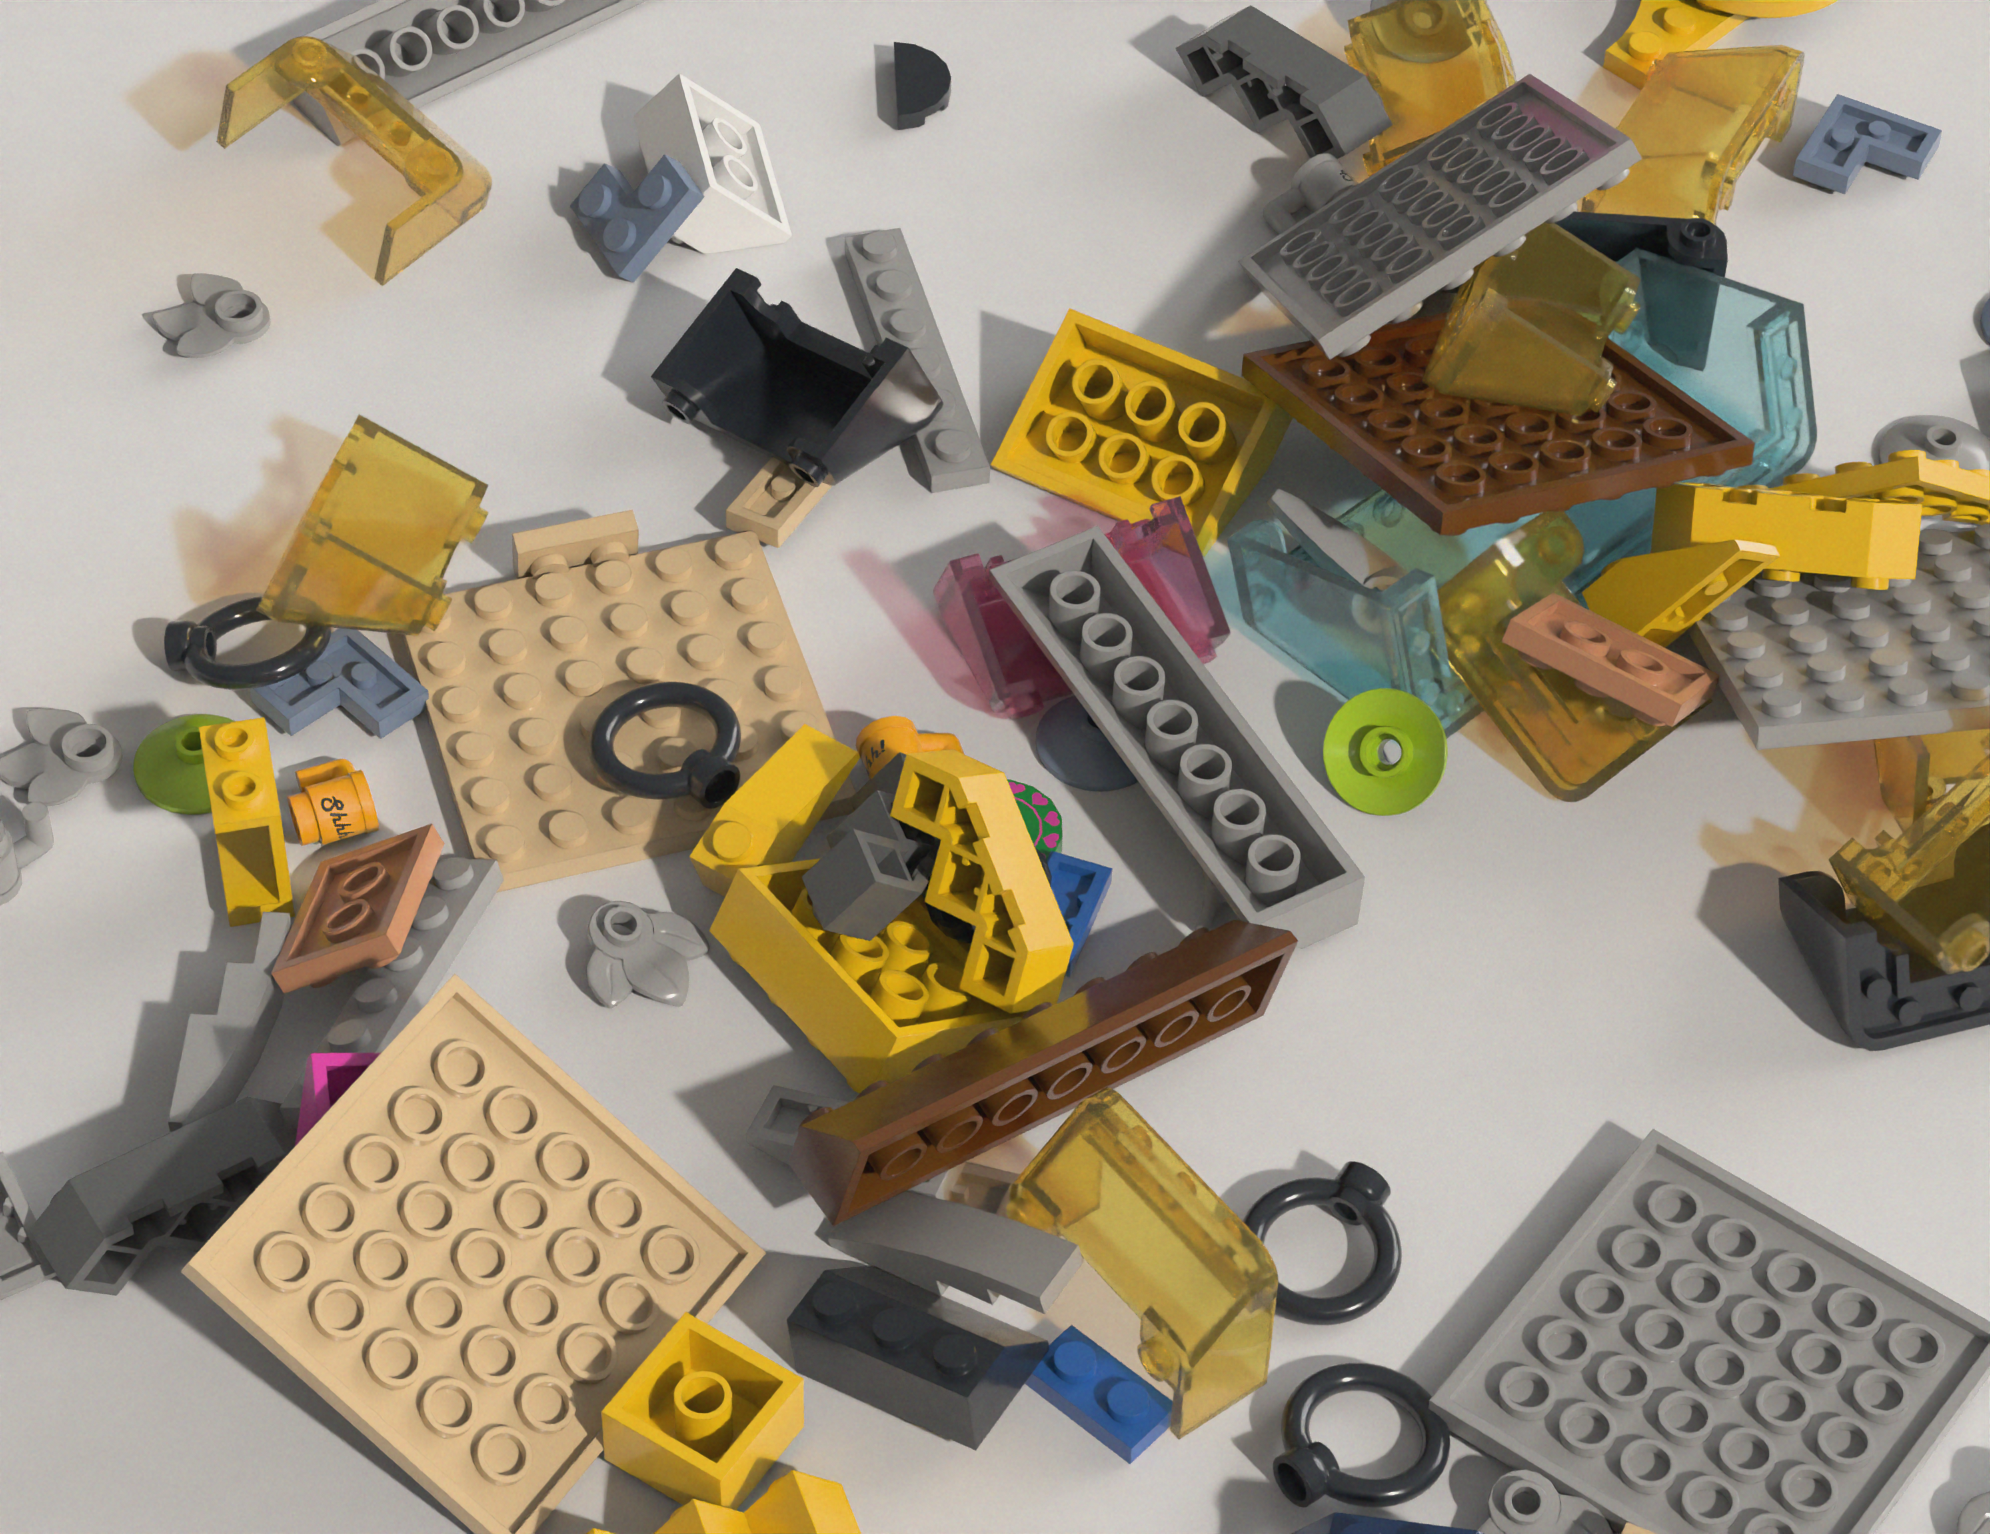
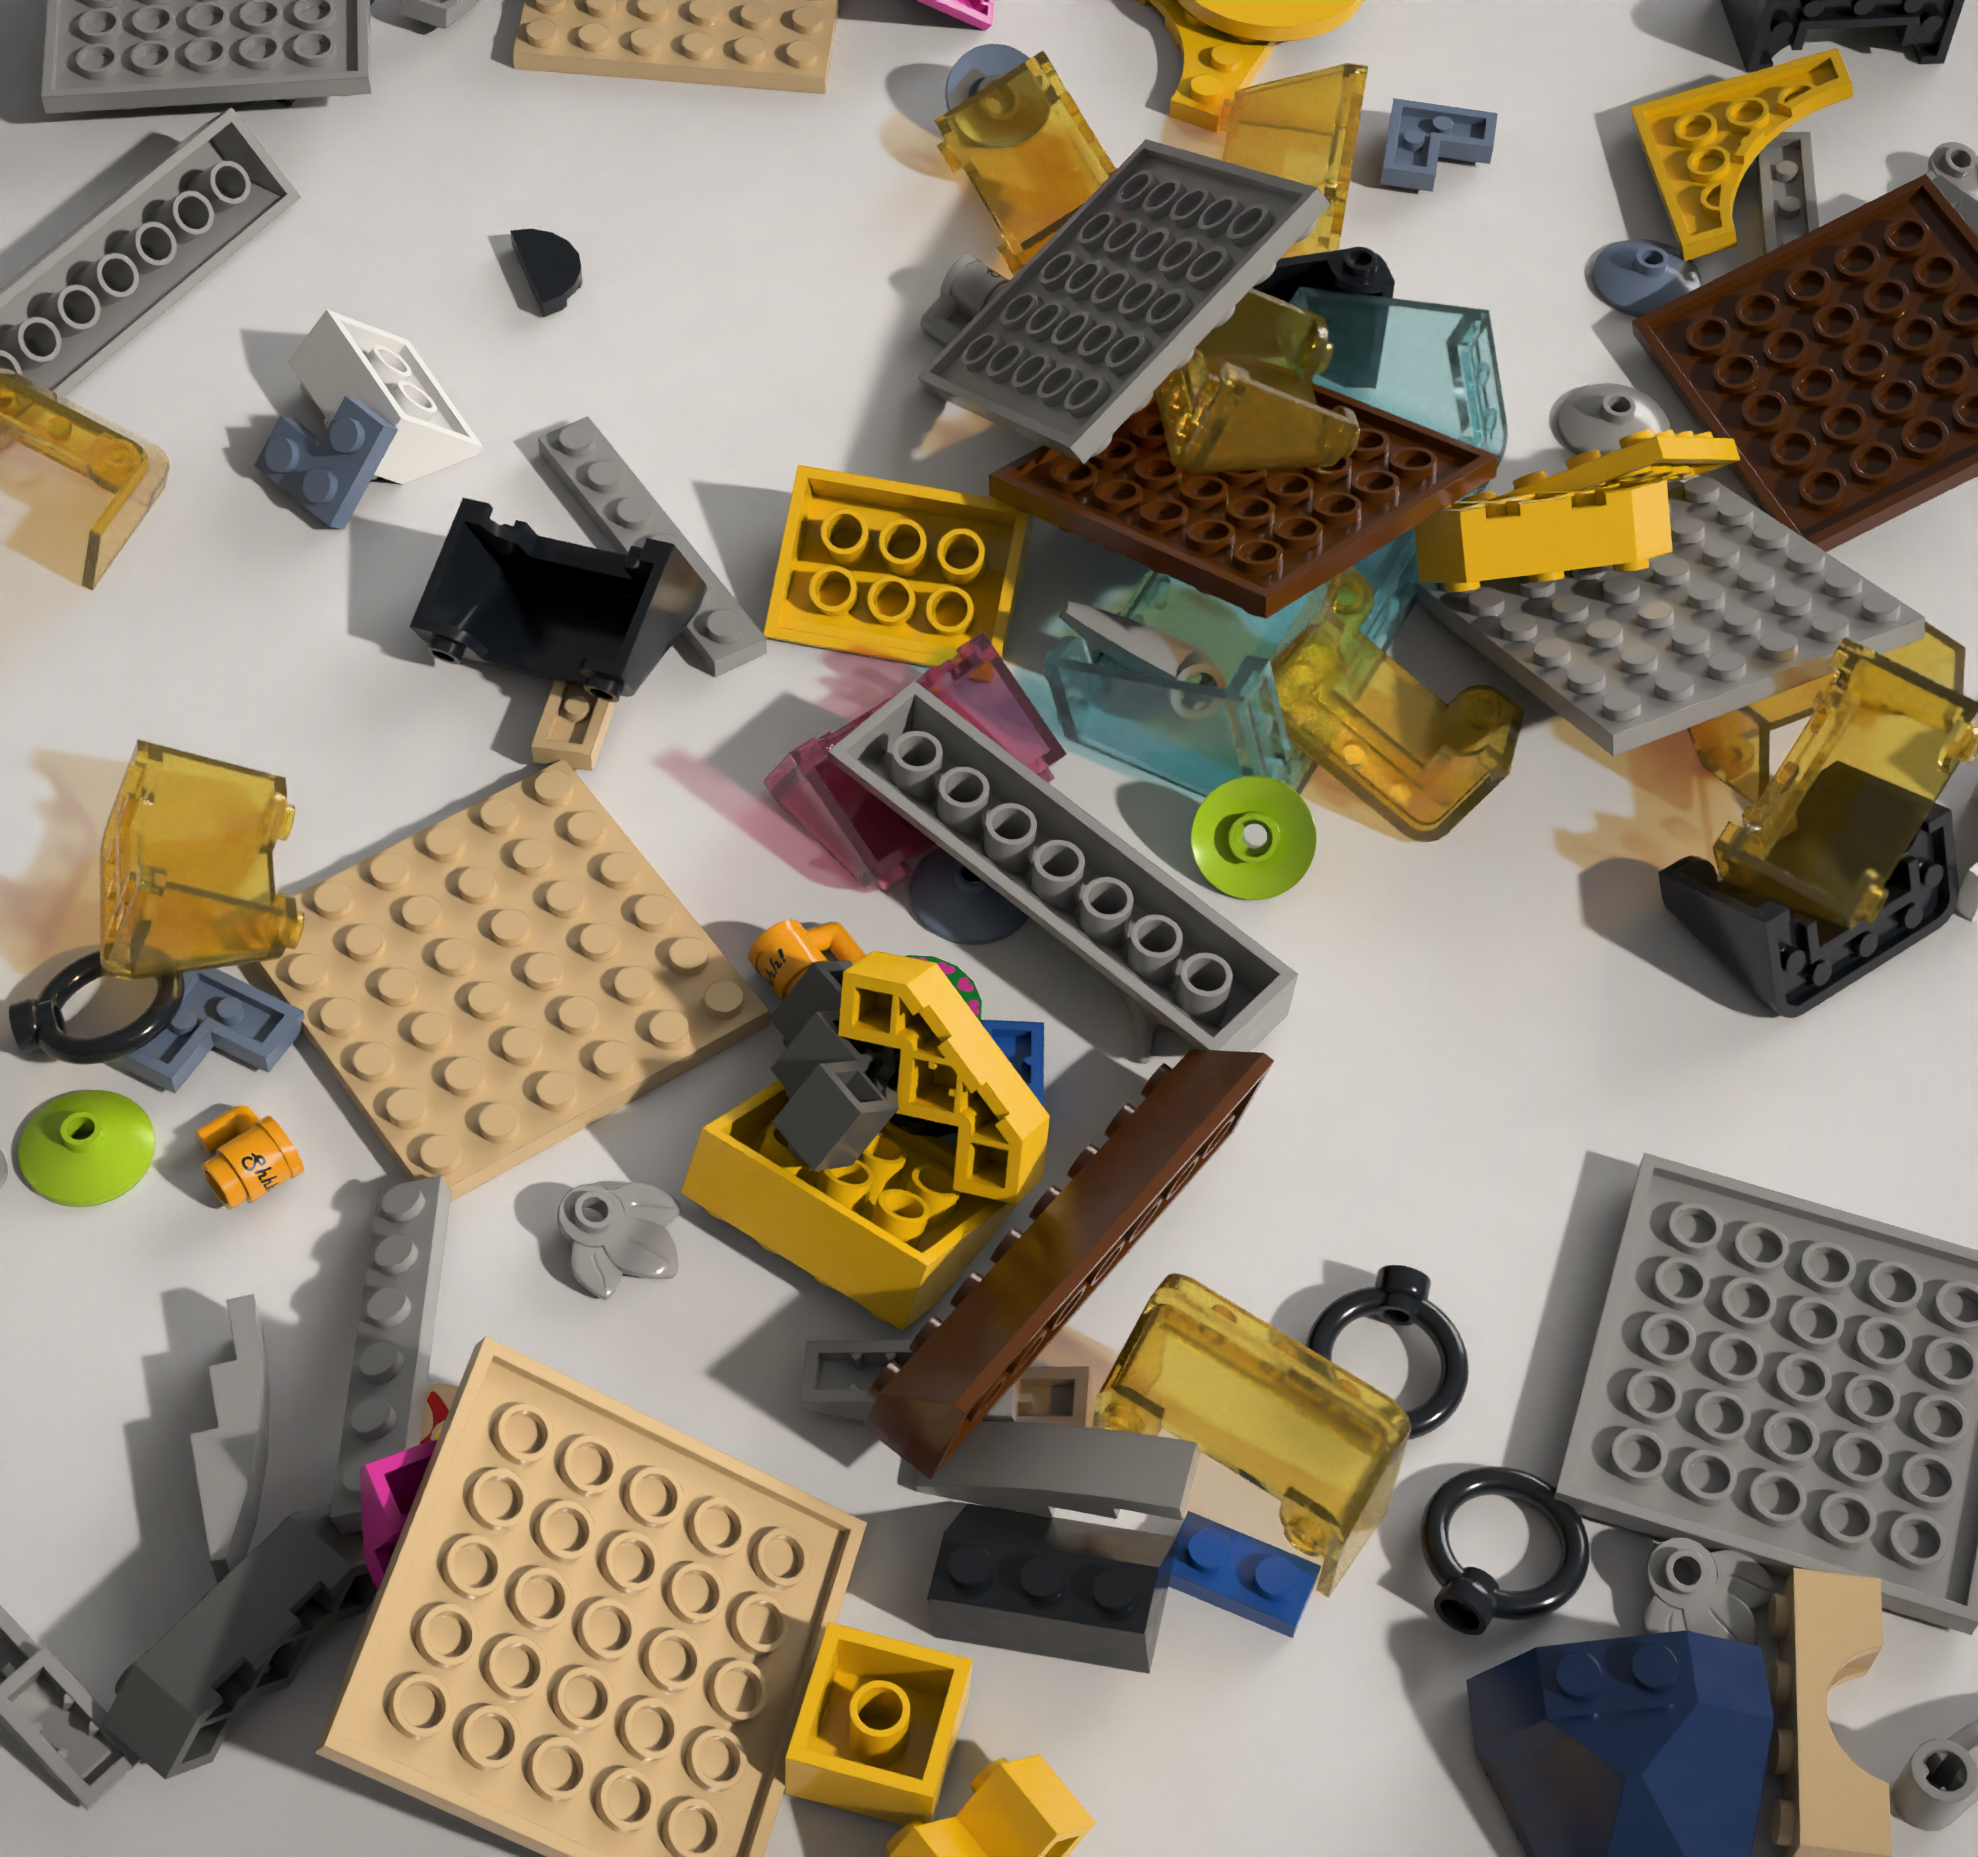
camera: 20 degrees left, 5 degrees up
yellow panel [199,717,295,927] -> none
nougat plate [271,824,444,994] -> none
tan plate [512,510,639,579] -> none
black piece [588,682,741,809] -> none
yellow slope [689,724,860,897] -> none
dark grey brick [1175,5,1393,159] -> none
nougat plate [1501,593,1720,727] -> none
yellow slope [1582,539,1780,648] -> none

